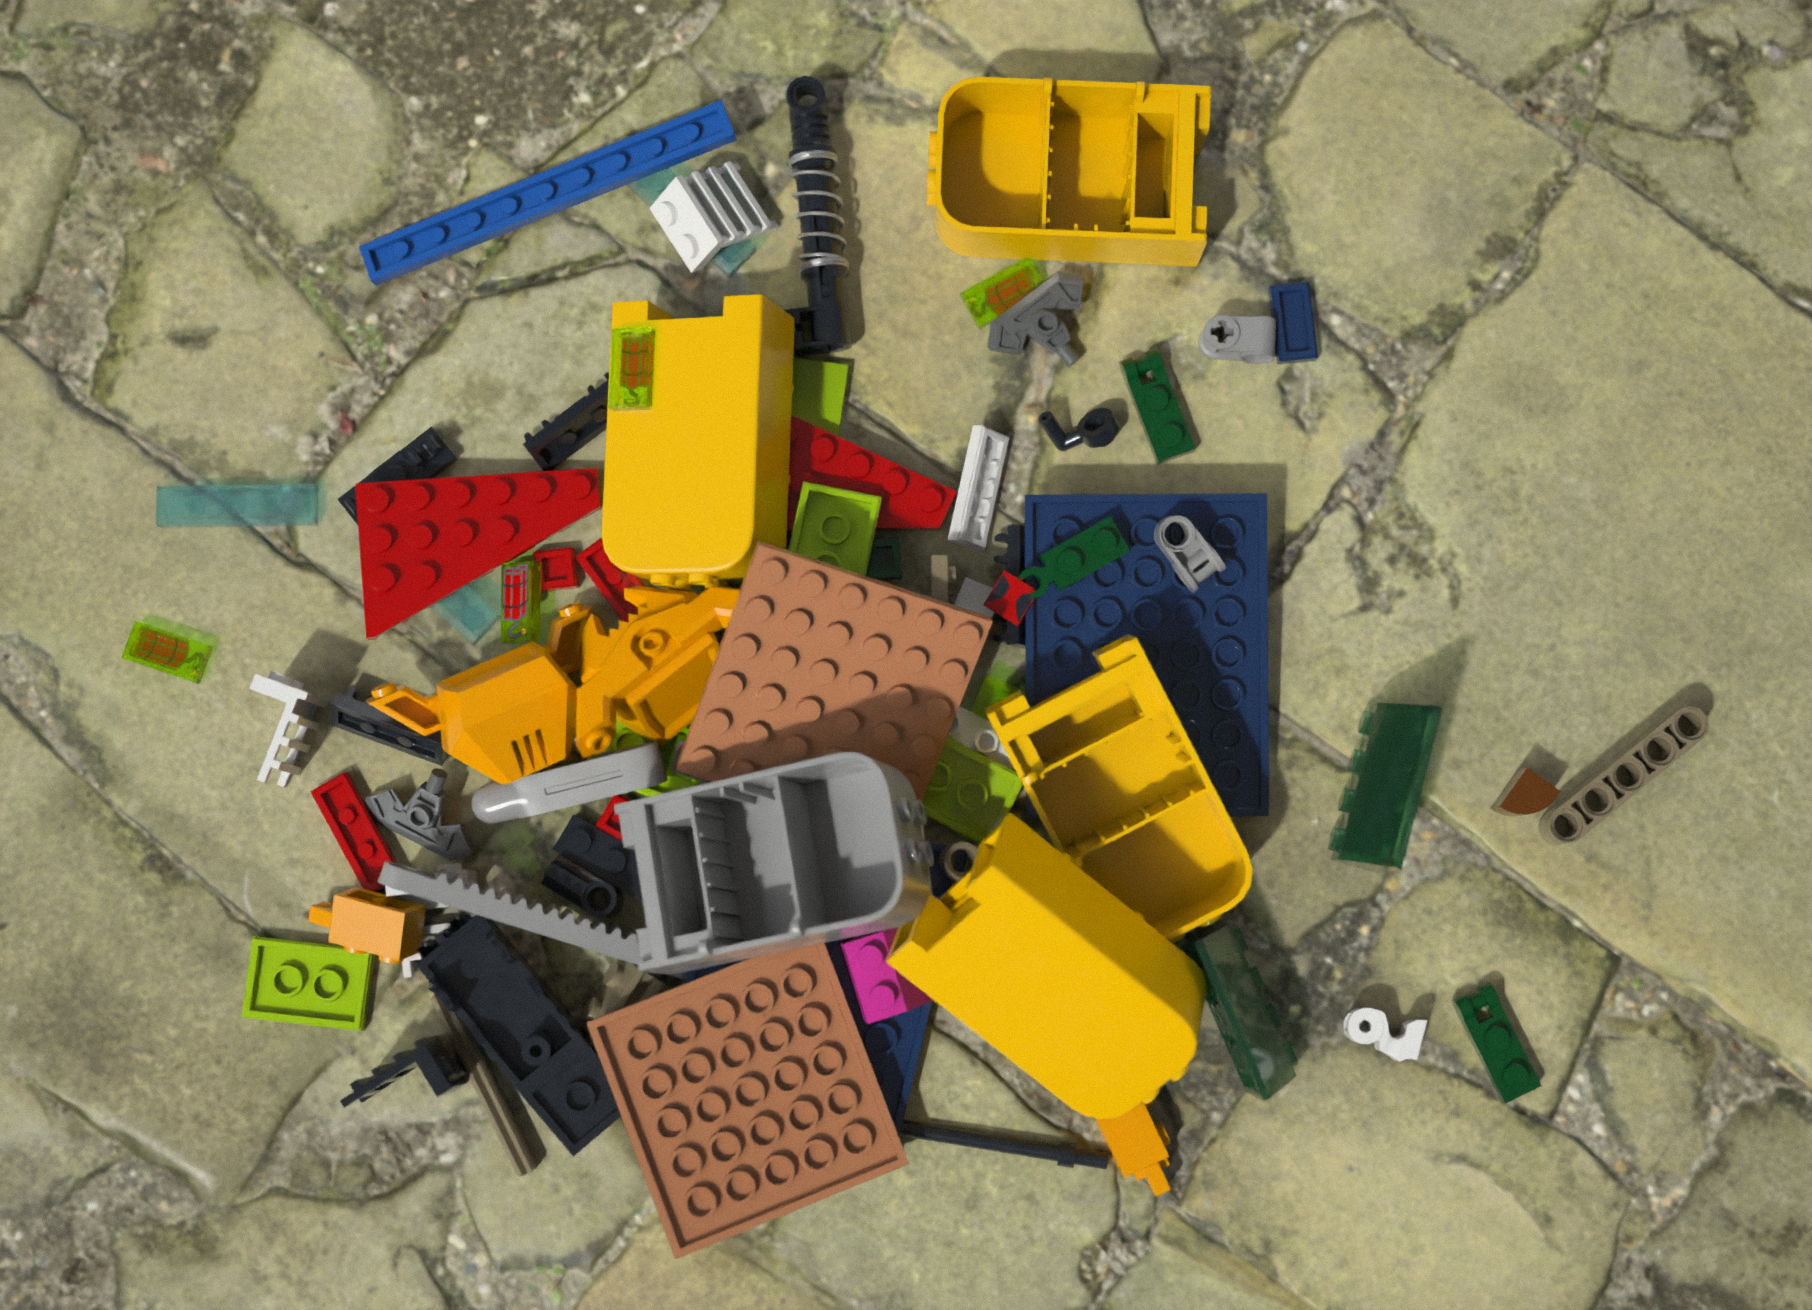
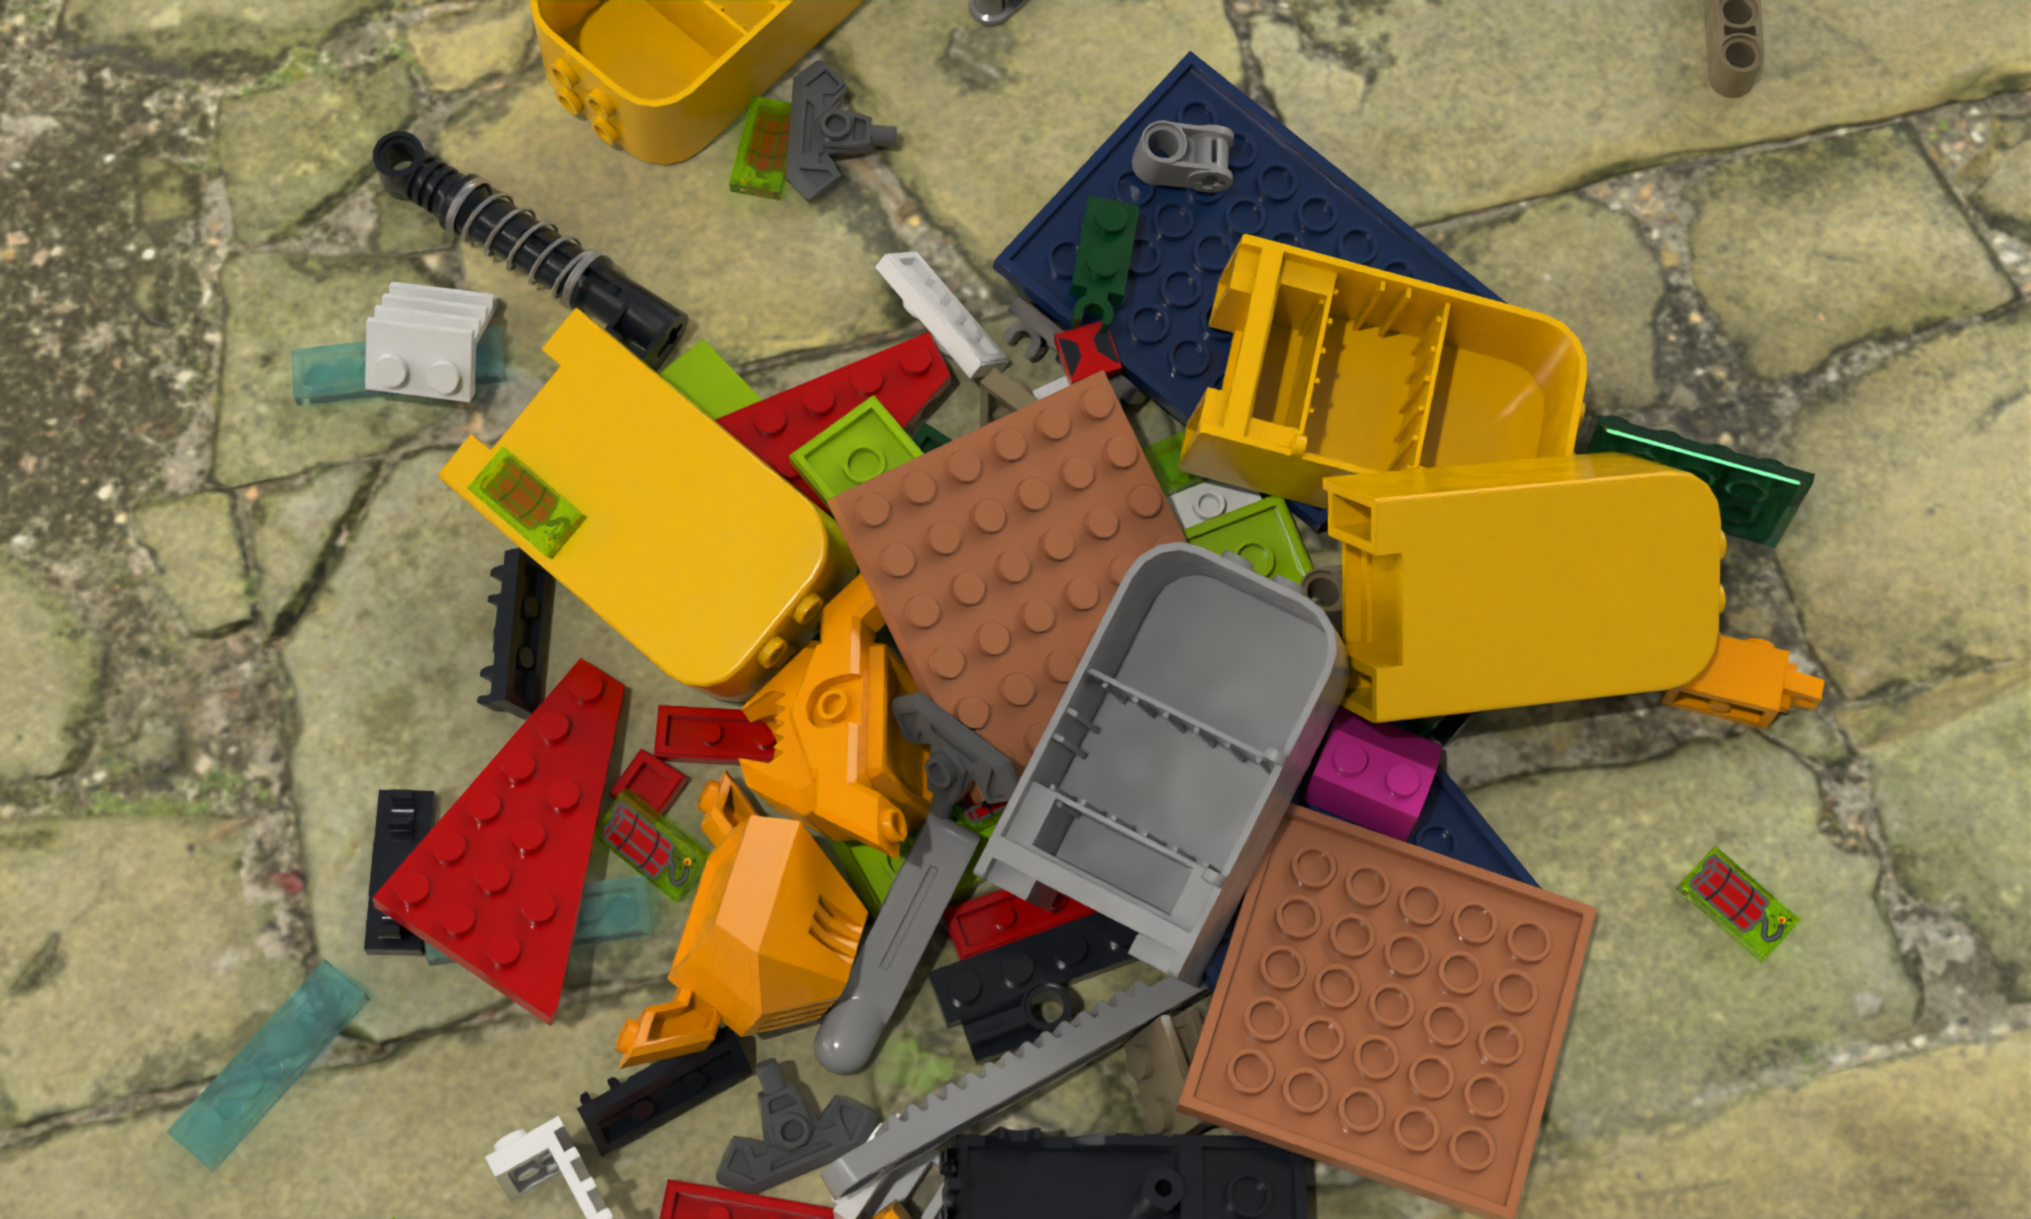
camera: 55 degrees left, 15 degrees down
blue plate [359,100,737,286] -> none
black bar [900,1120,1109,1169] -> none
black plate [1038,408,1119,451] -> none
dark green plate [1119,348,1195,465] -> none
clear green slope [1328,703,1442,873] -> none
white leg [1343,1007,1427,1062] -> none
dark green plate [1452,982,1542,1104] -> none
reddish brown brick [1490,767,1561,817] -> none
none -> dark grey piece [892,692,1019,820]
none -> tile [1676,846,1801,963]

